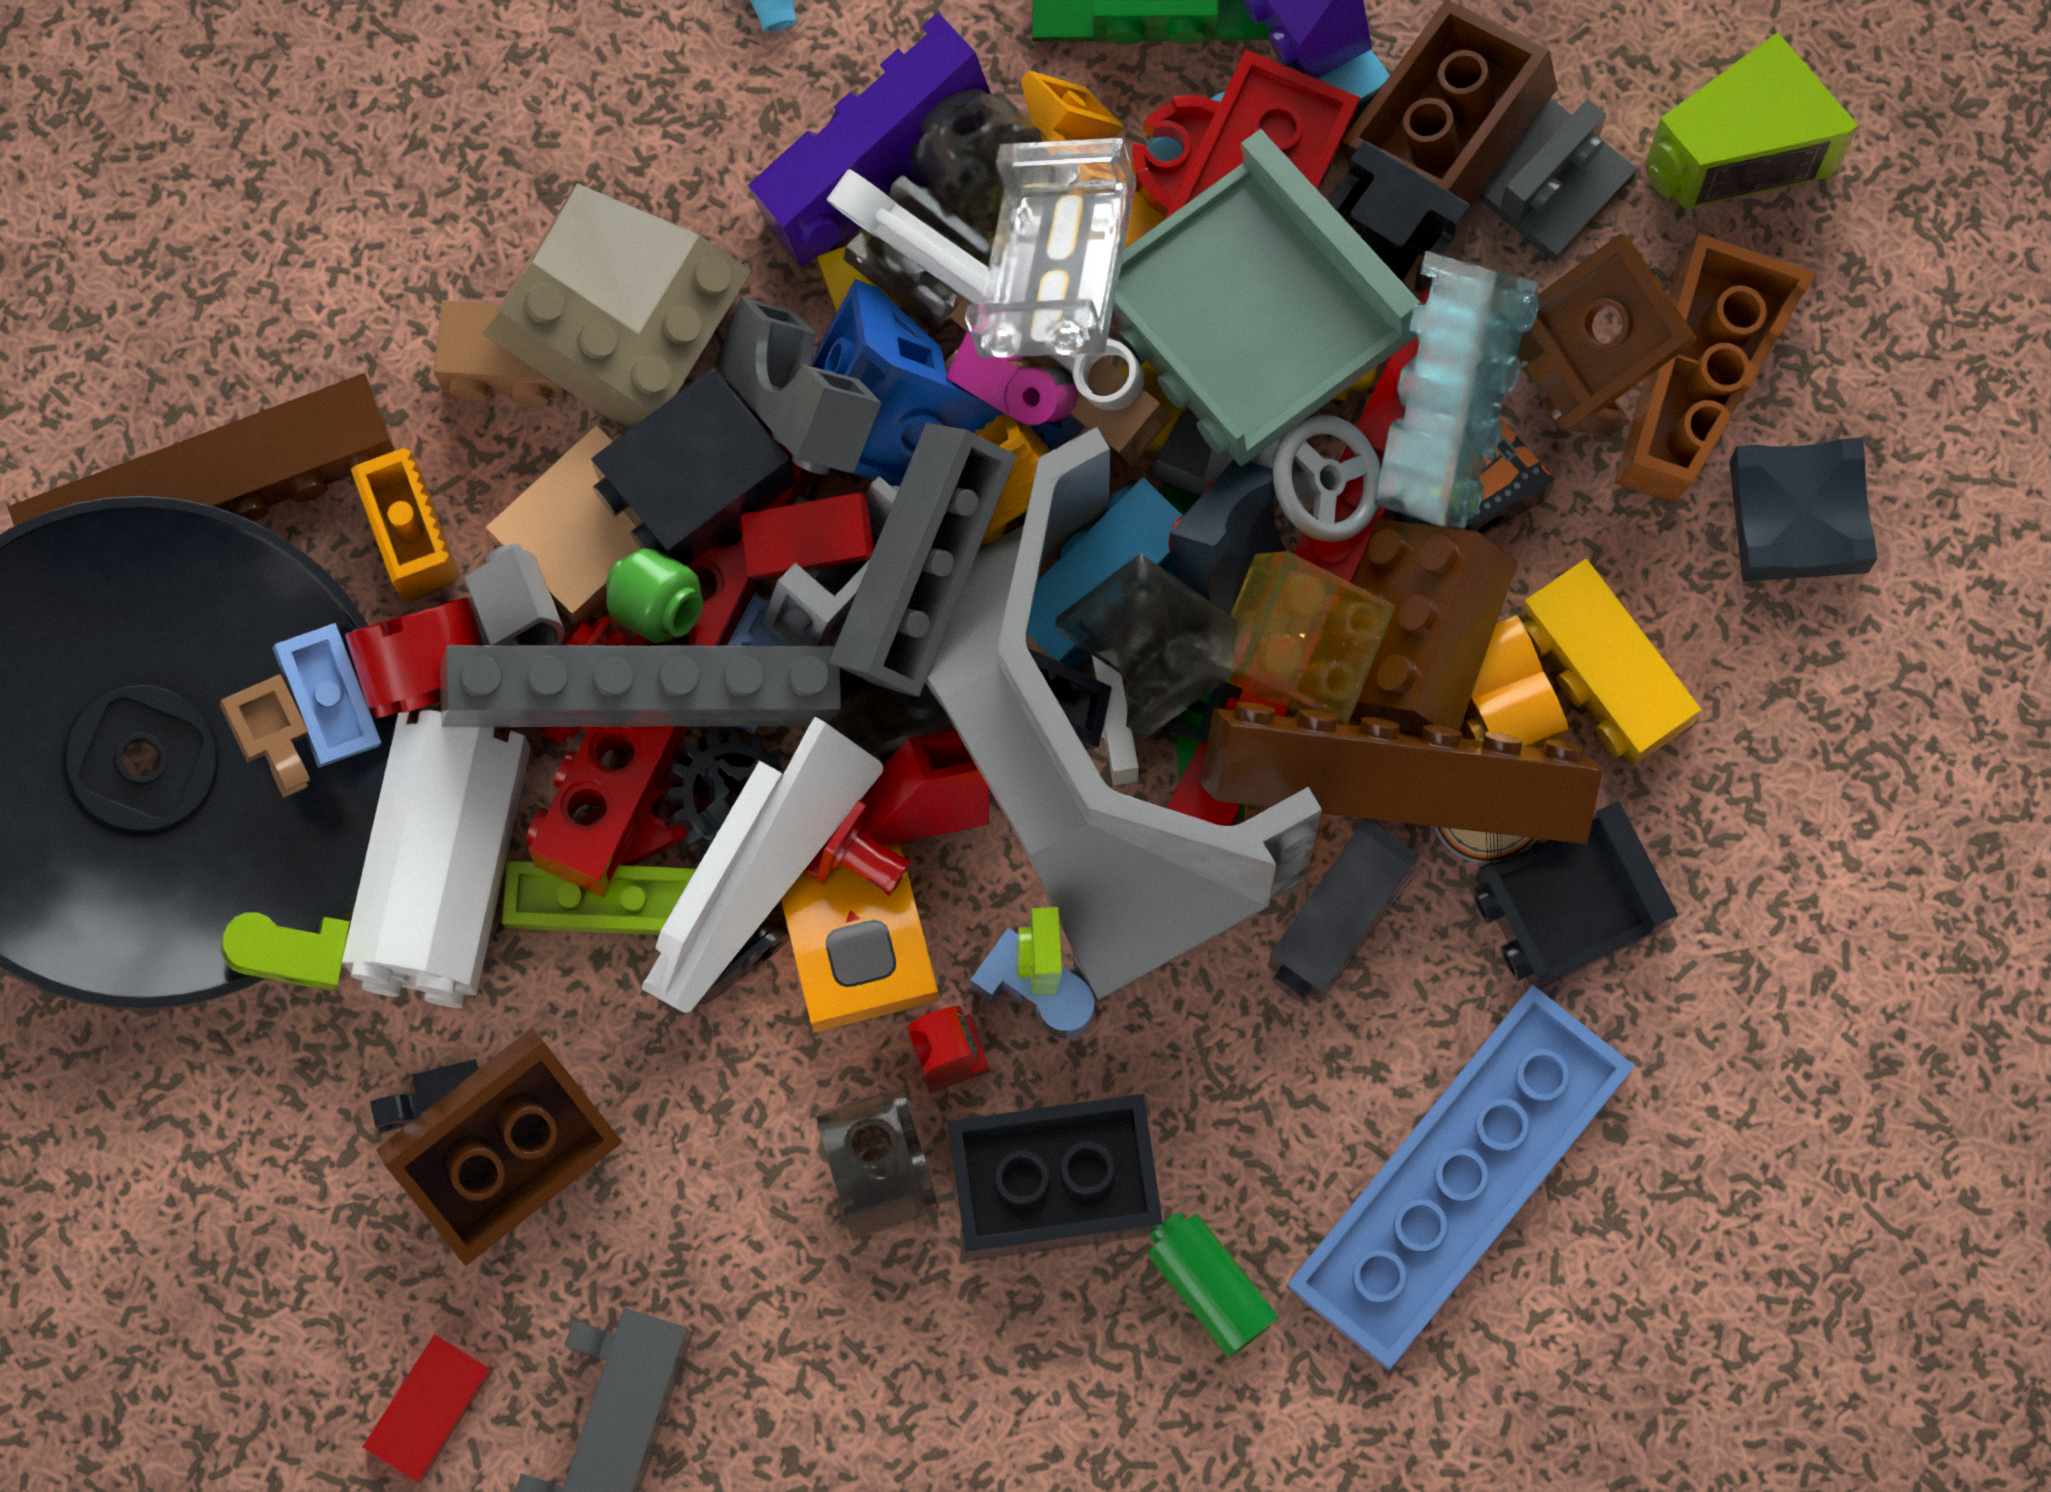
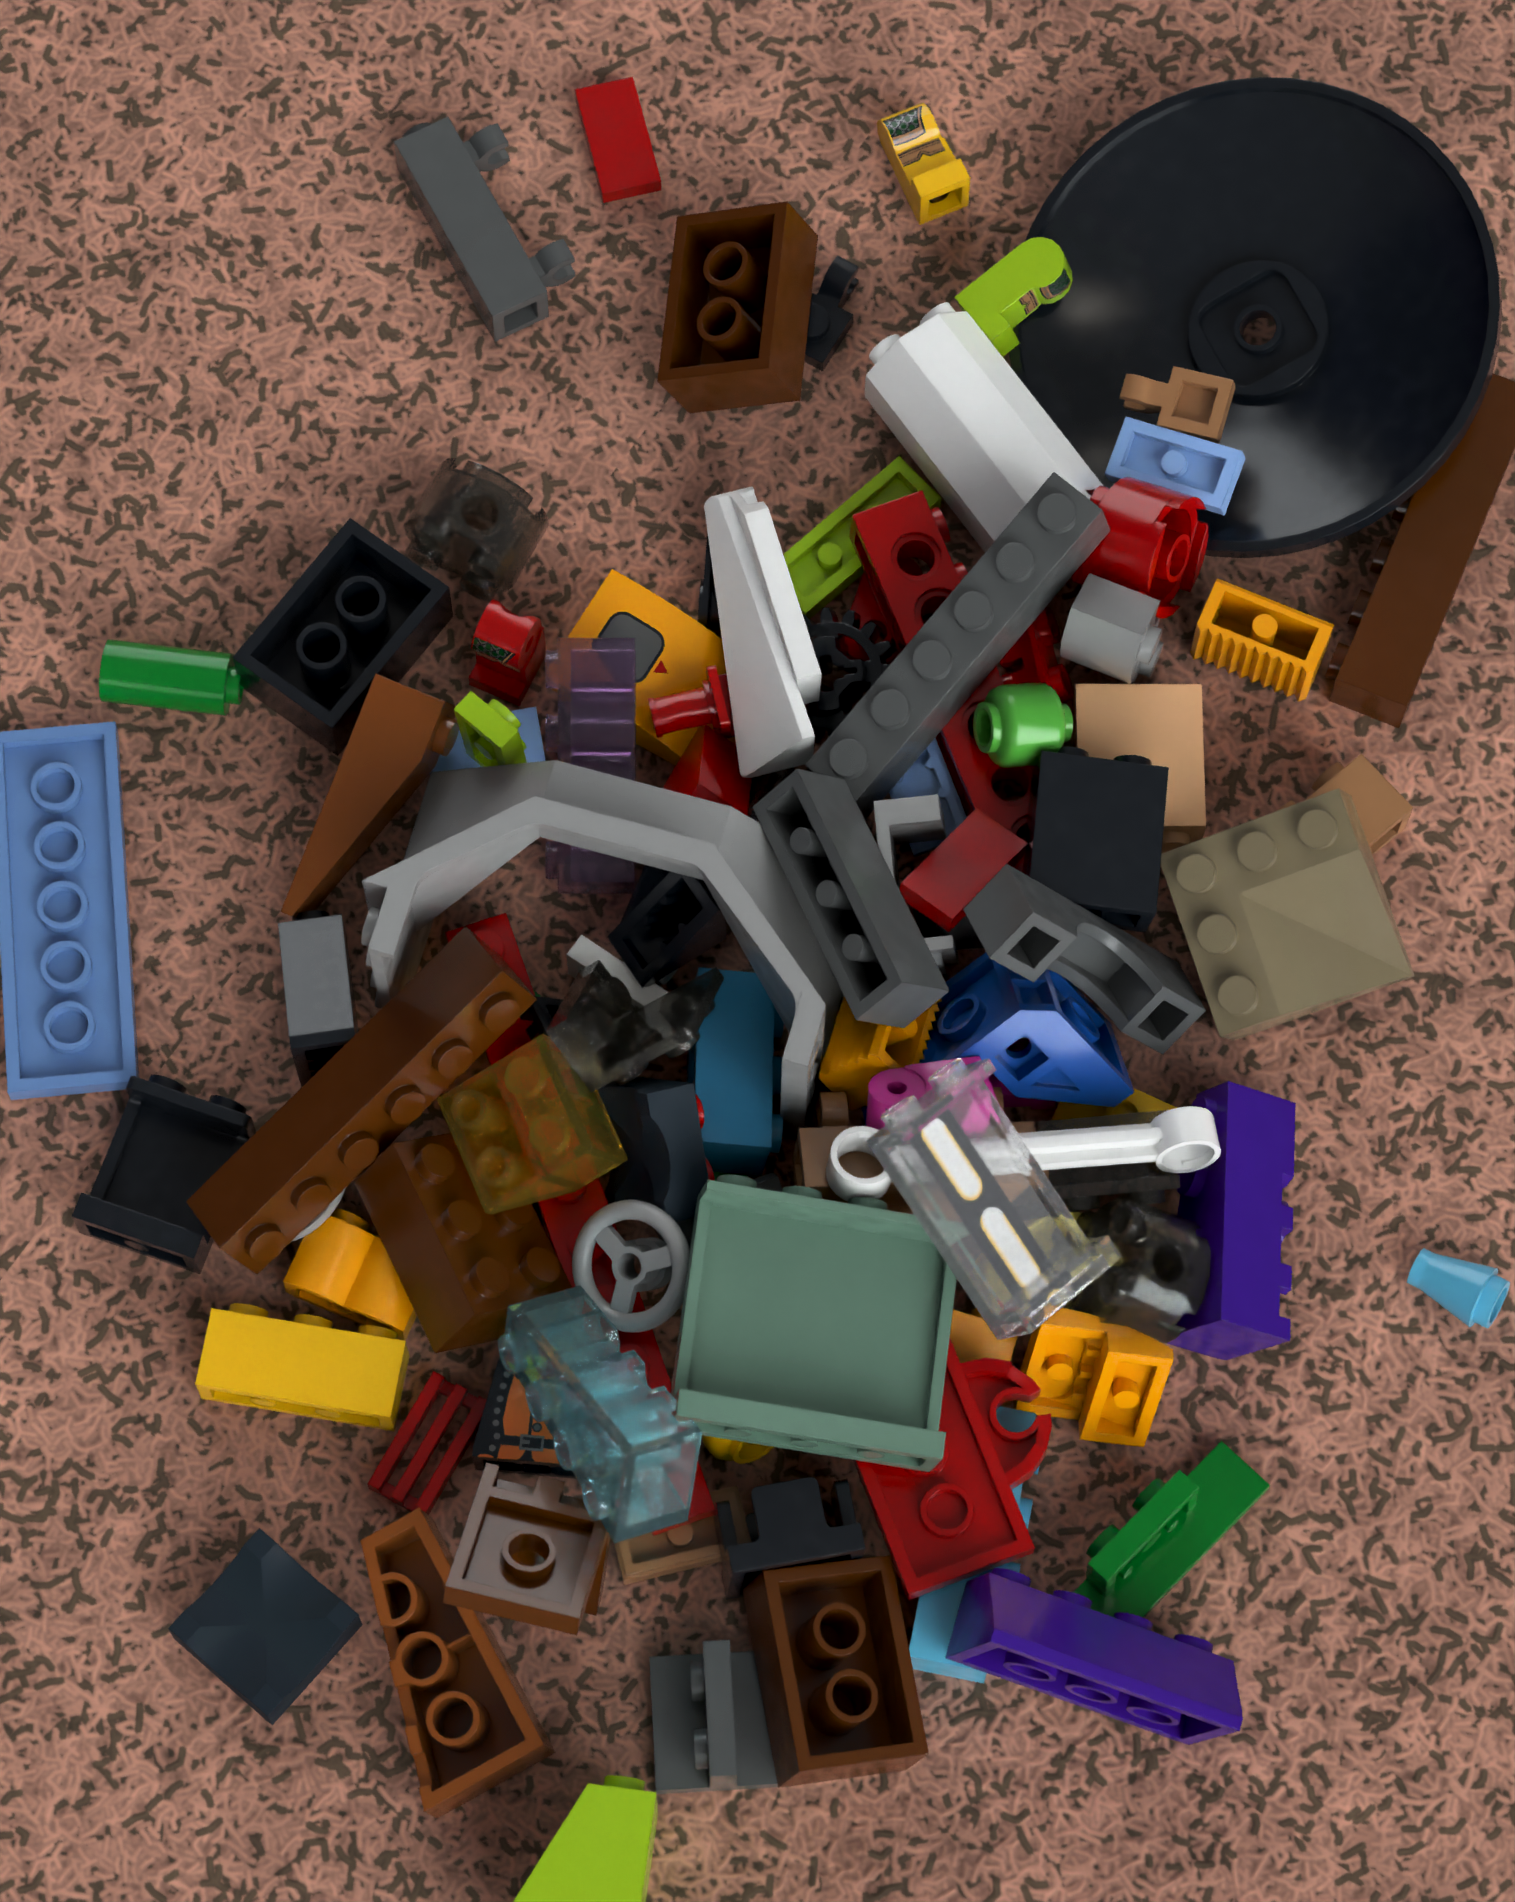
camera: 130 degrees right, 5 degrees down
none -> dark orange wedge [281,673,459,917]
none -> red tile [367,1371,486,1515]
none -> clear purple brick [545,637,636,894]
none -> yellow leg [877,103,970,225]

